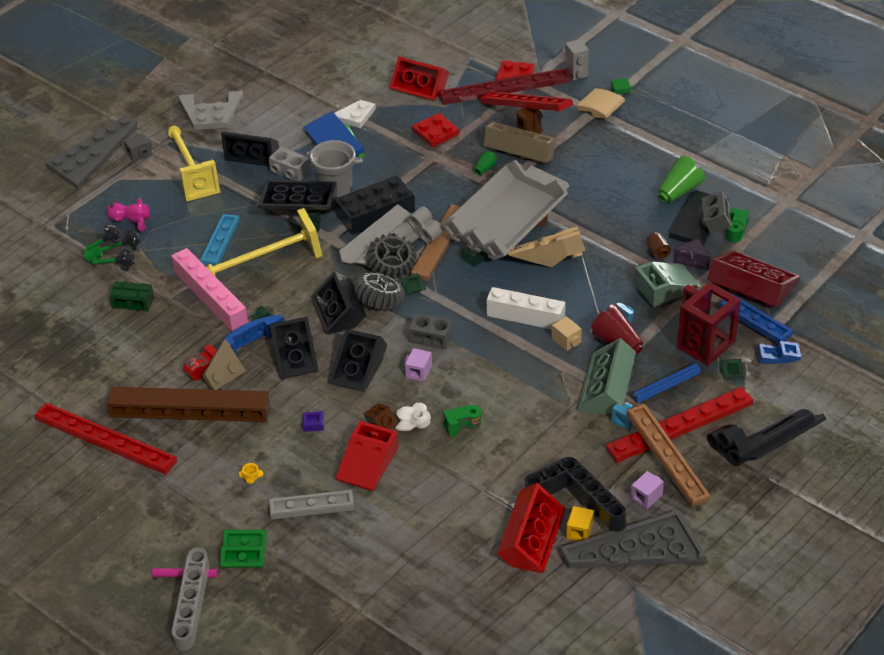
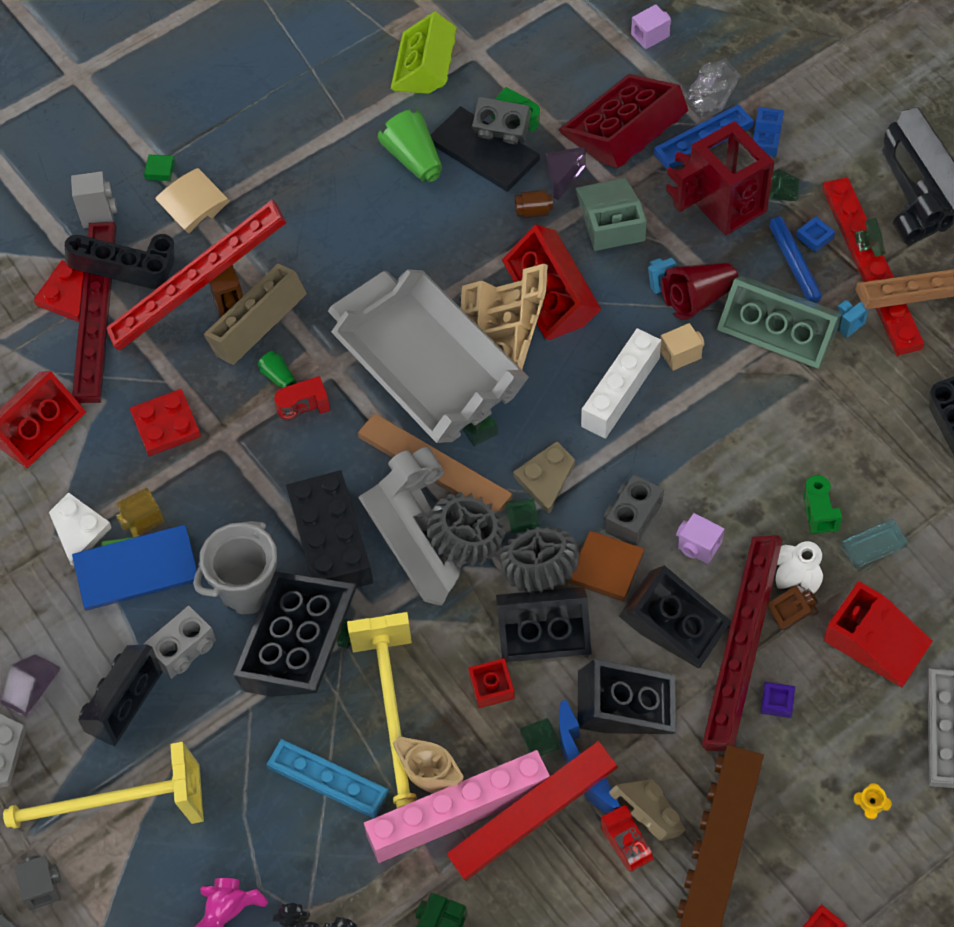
camera: 75 degrees left, 15 degrees up
none -> clear purple slope [0,654,61,717]
none -> black beam [64,234,174,289]
none -> clear yellow brick [116,488,164,537]
none -> red leg [274,376,330,420]
none -> lime slope [391,11,457,94]
none -> tan hat [393,736,464,794]
none -> red tile [446,741,618,881]
none -> red piece [468,658,515,709]
none -> red slope [502,224,602,340]
none -> dark tan wing [513,441,575,514]
none -> dark orange tile [569,531,644,602]
none -> lavender brick [631,4,671,49]
none -> clear brick [685,58,741,119]
none -> dark red tile [702,535,783,751]
none -> blue plate [796,216,835,253]
none -> clear light blue tile [841,519,908,569]
none -> clear green tile [854,218,886,257]

